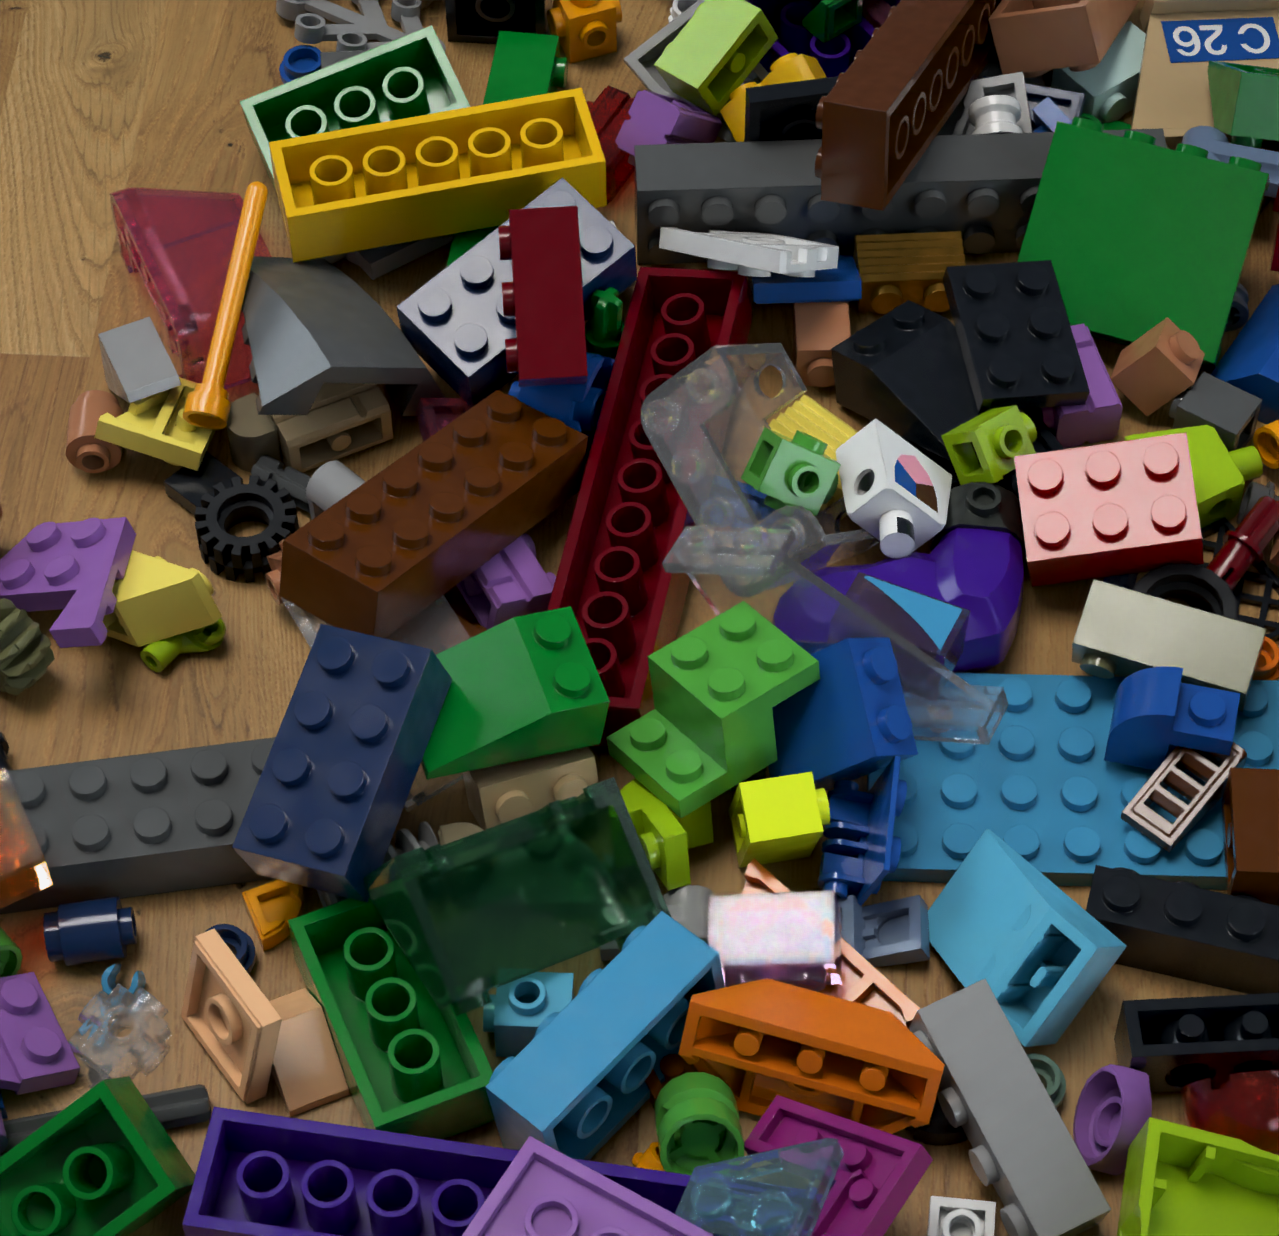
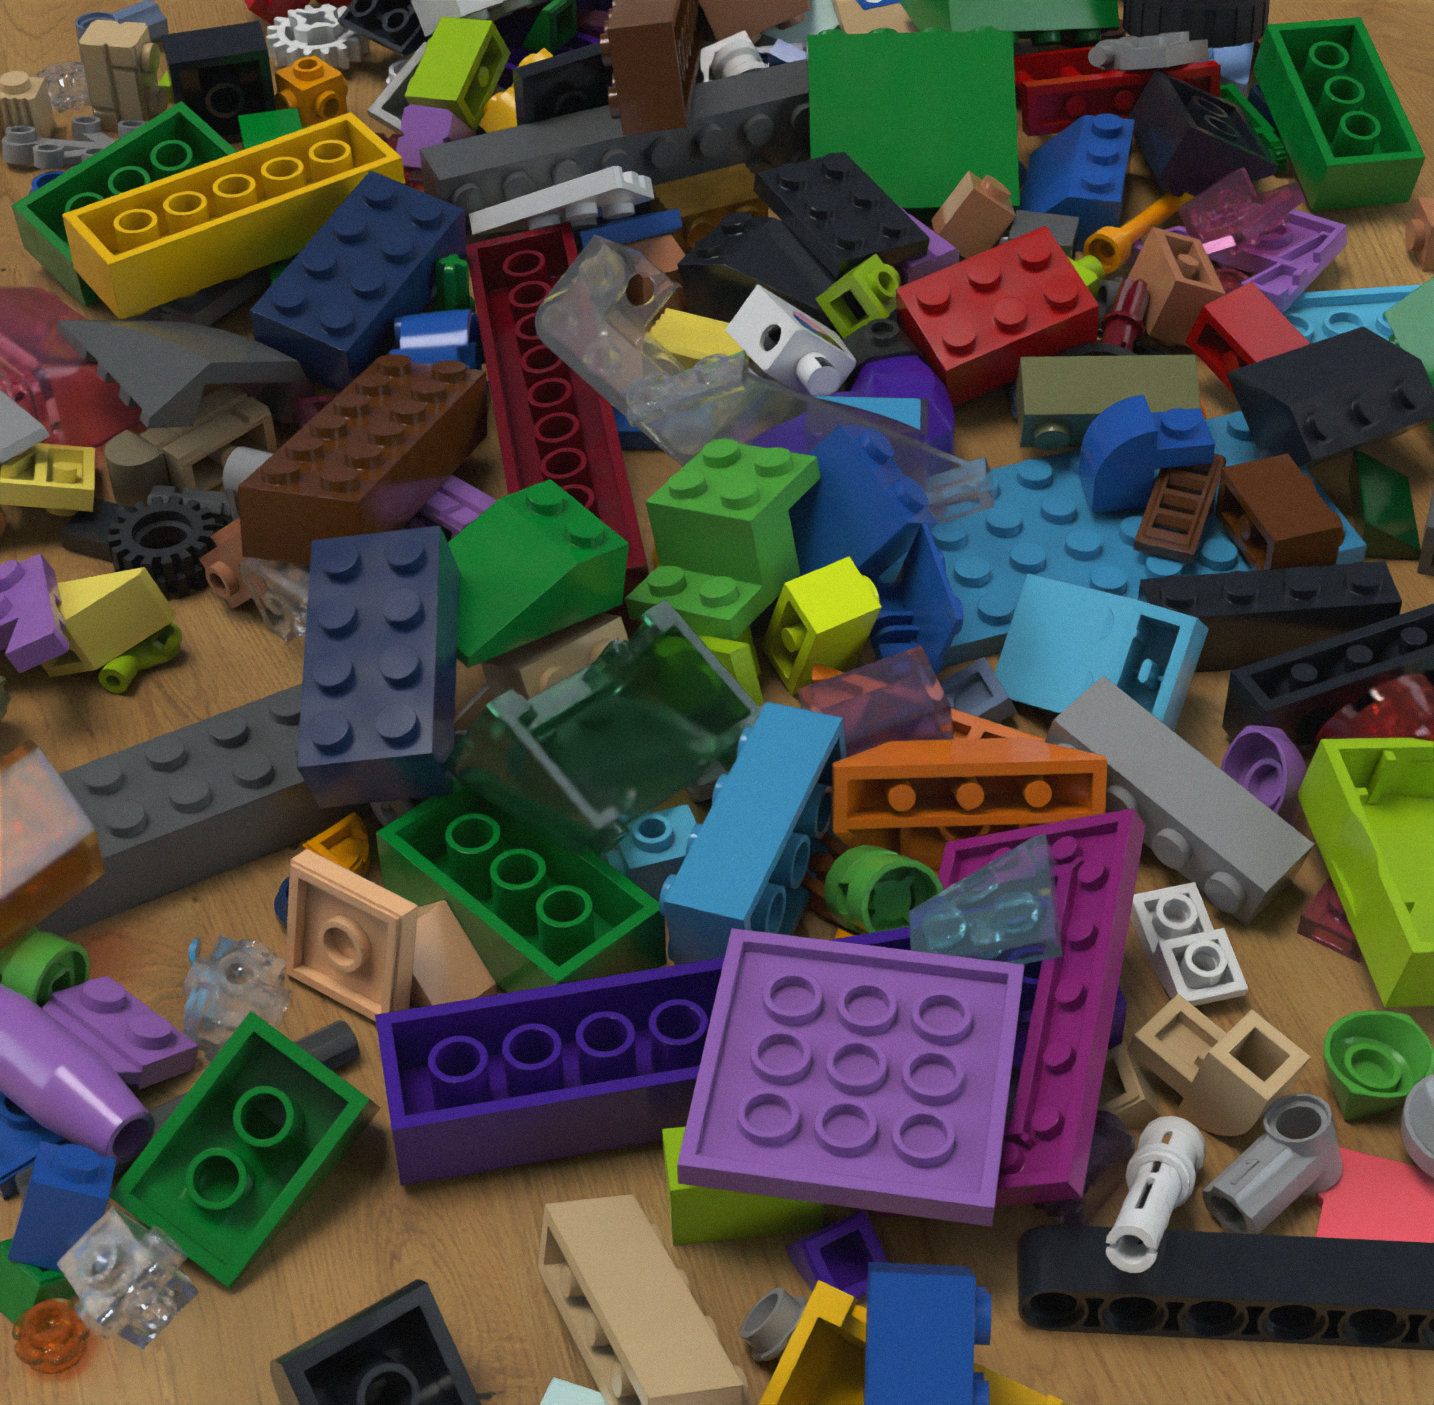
camera: 20 degrees left, 10 degrees down
dark blue brick [43,896,137,966] -> none
light orange piece [183,181,268,430] -> none
dark red wedge [498,206,588,387] -> none
bright green brick [741,427,841,517] -> none

